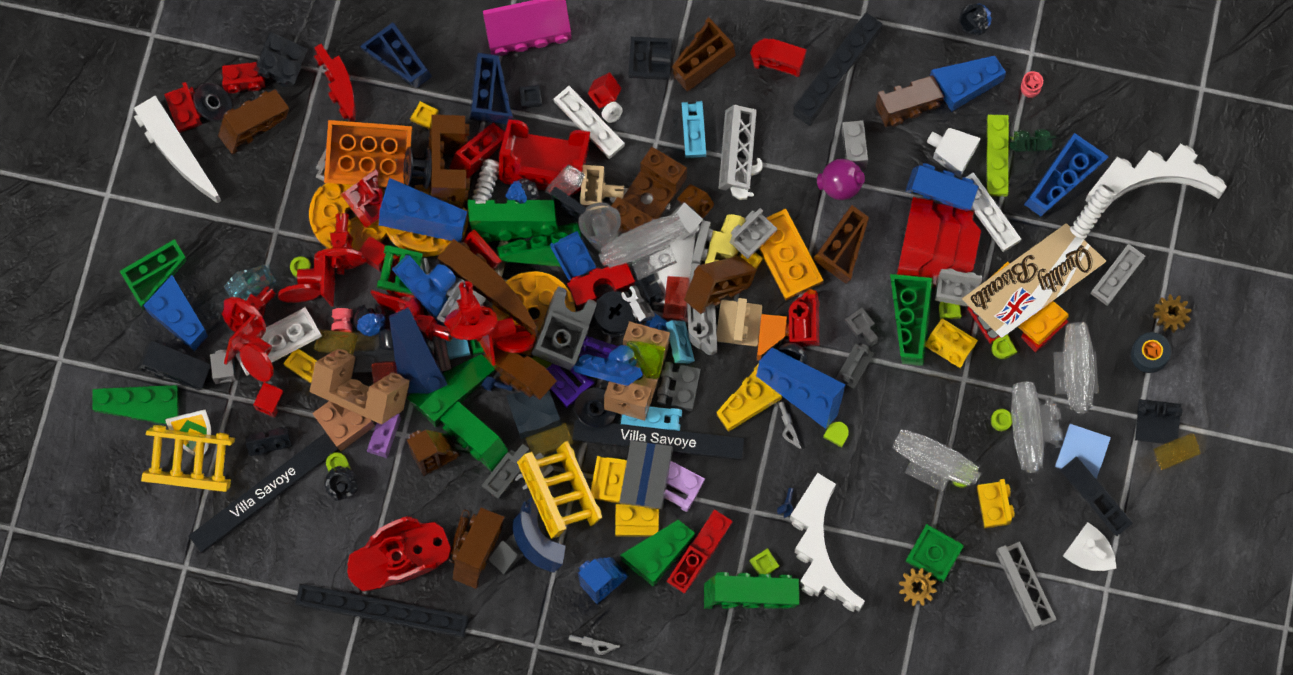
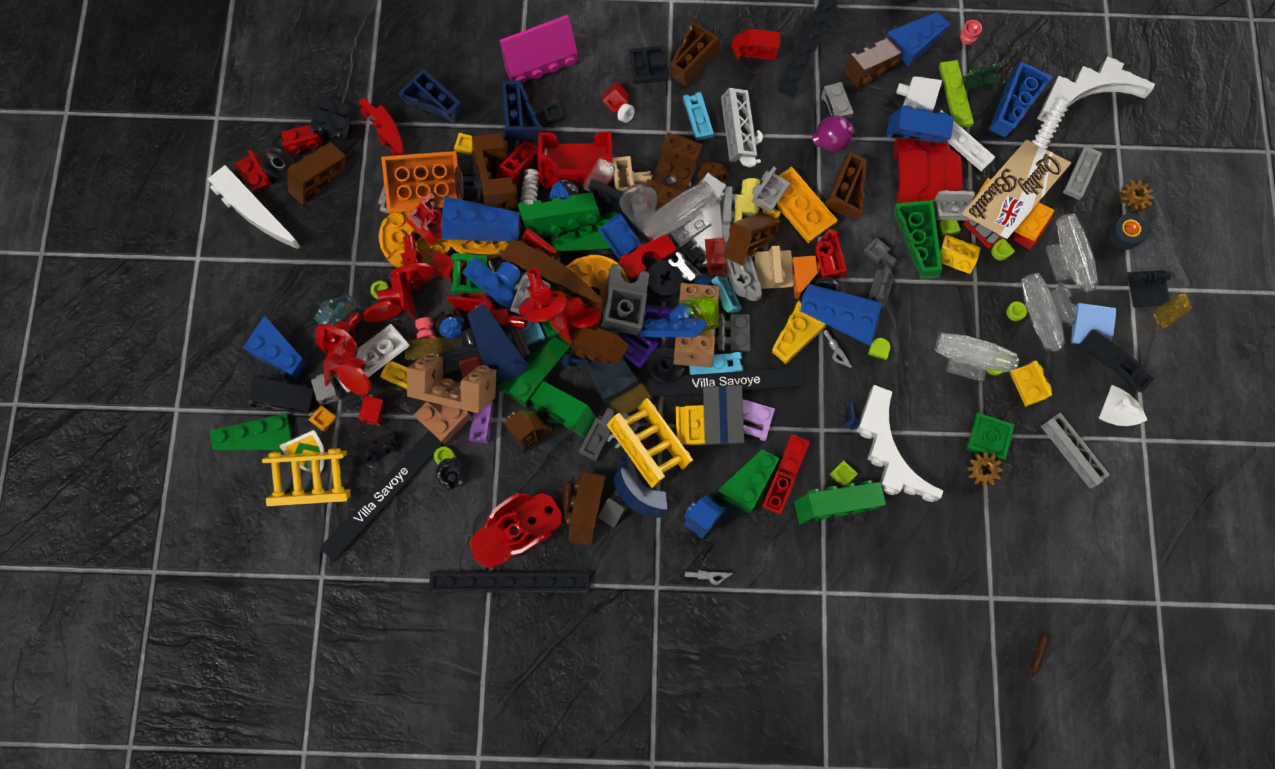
camera: 15 degrees left, 0 degrees up
green wedge [120,239,187,310] -> none
white plate [554,86,625,159] -> none
yellow plate [615,504,659,537] -> none
none -> light orange tile [309,405,337,432]

